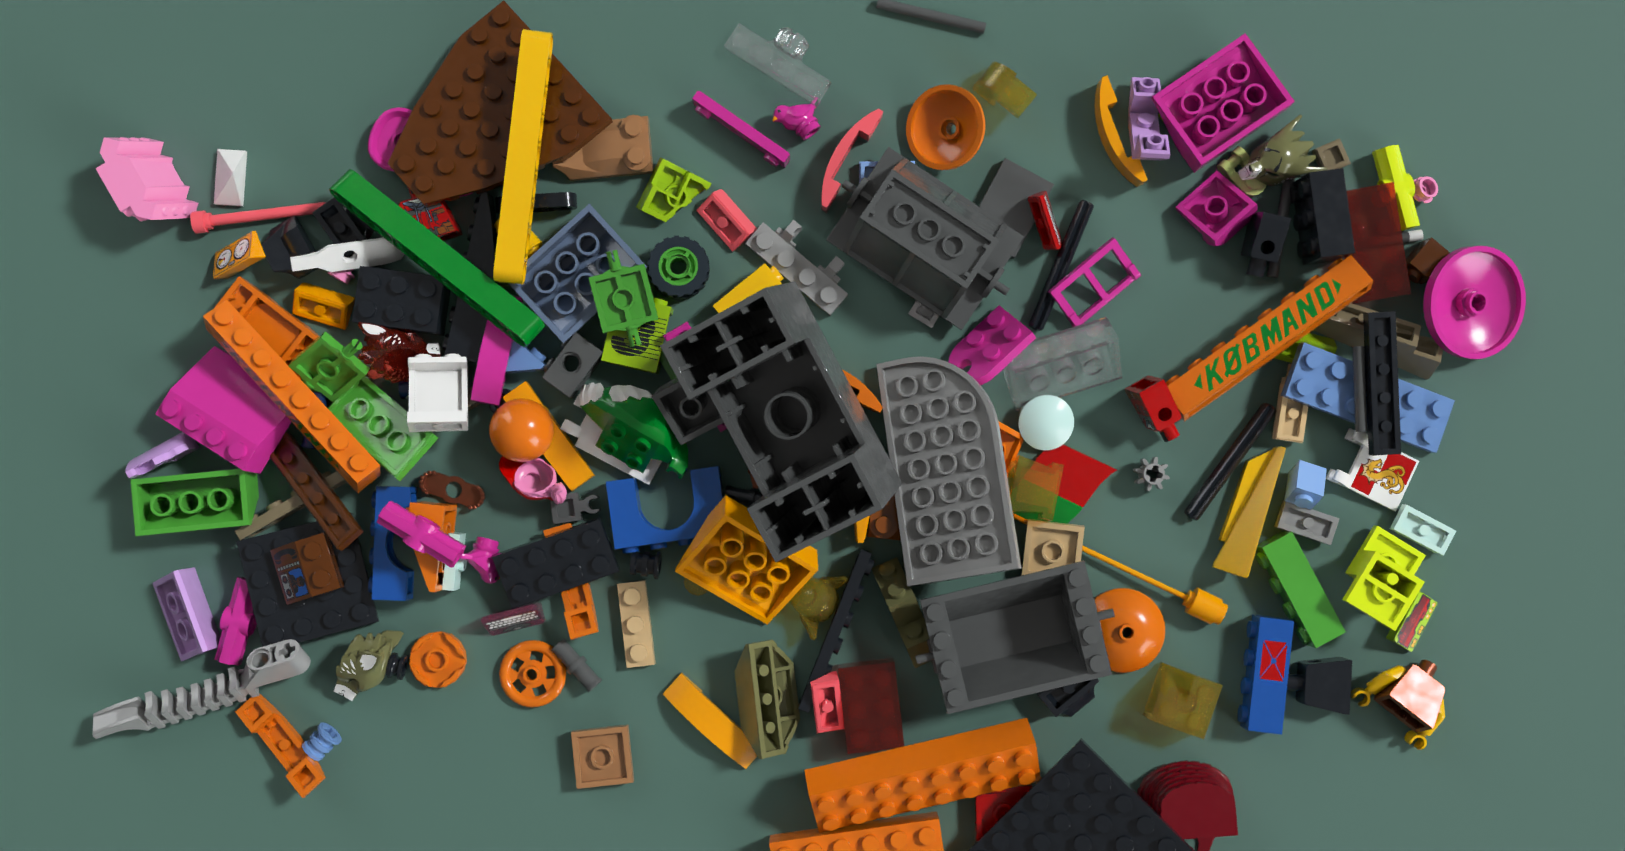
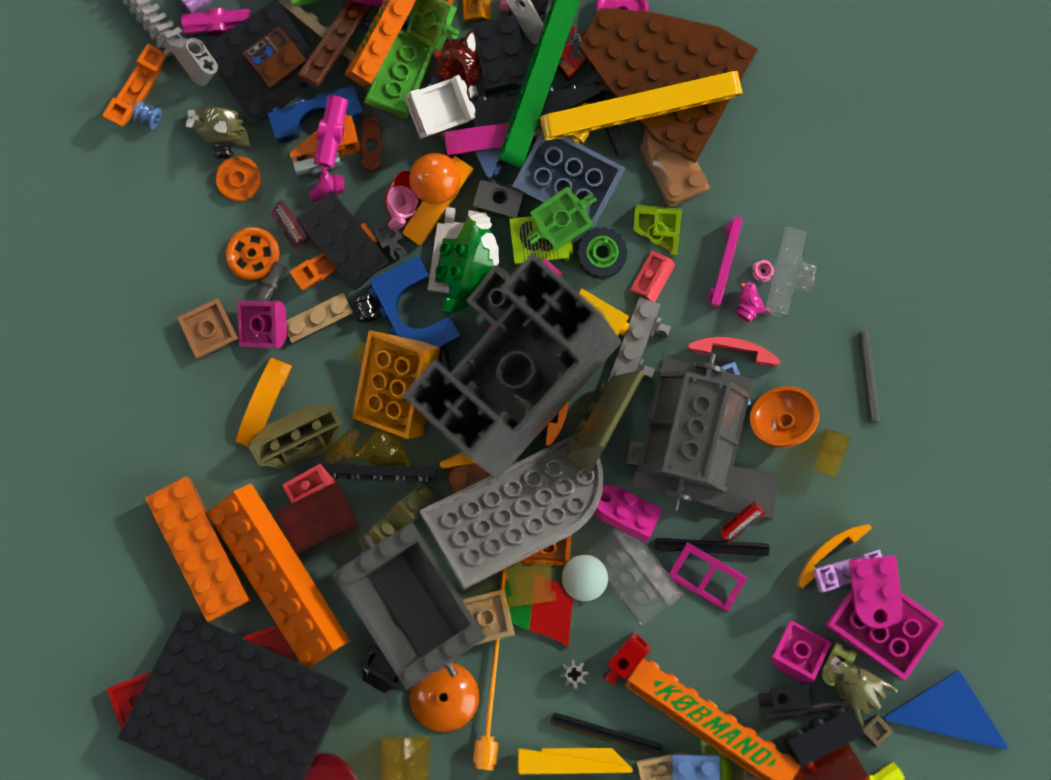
camera: 70 degrees right, 5 degrees down
none -> dark pink slope [237,300,287,348]
none -> clear yellow dish [324,429,359,464]
none -> olive slope [566,370,645,472]
none -> bright pink plate [752,260,775,282]
none -> dark pink plate [848,555,902,629]
none -> blue tile [883,670,1008,749]

